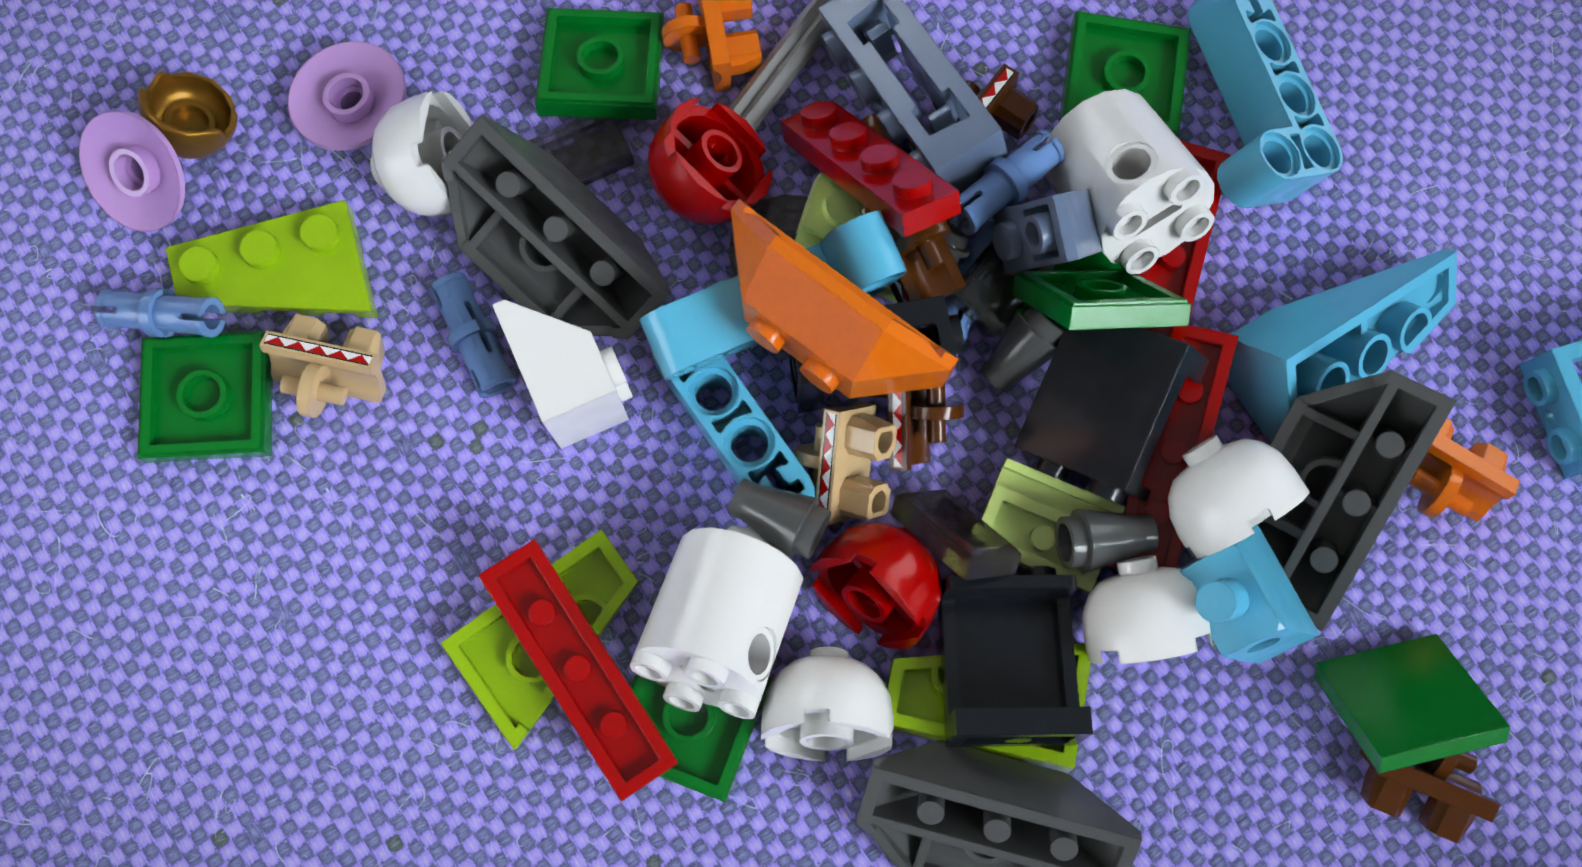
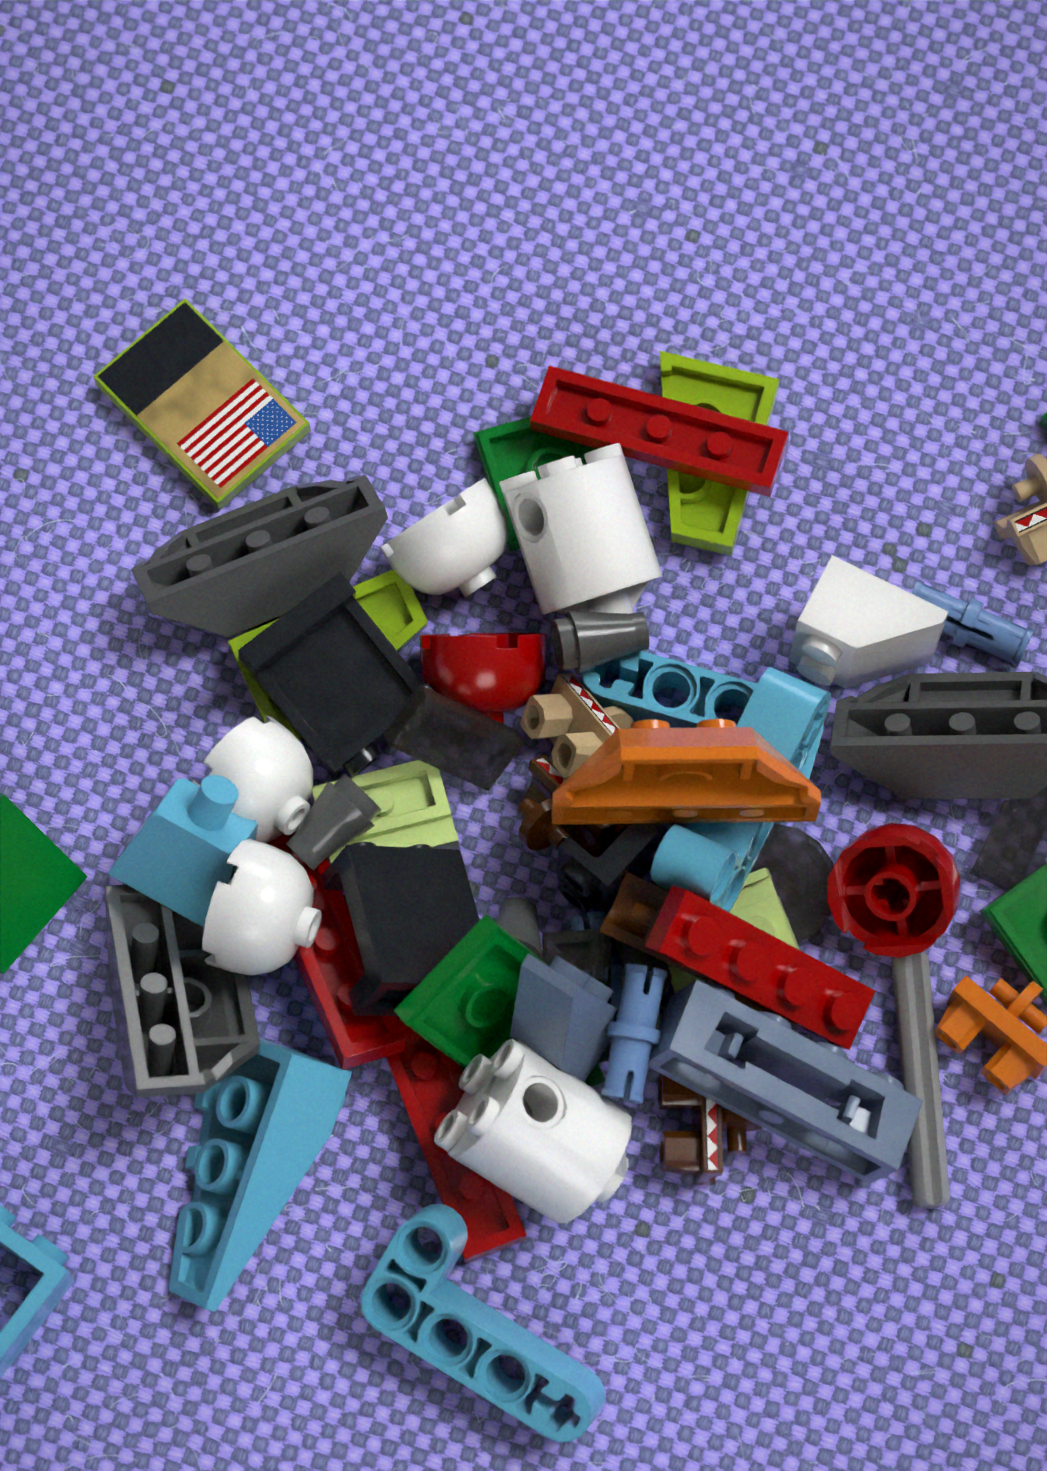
camera: 145 degrees right, 5 degrees down
green tile [1058,11,1191,138] -> none
orange hips [1409,418,1520,522] -> none

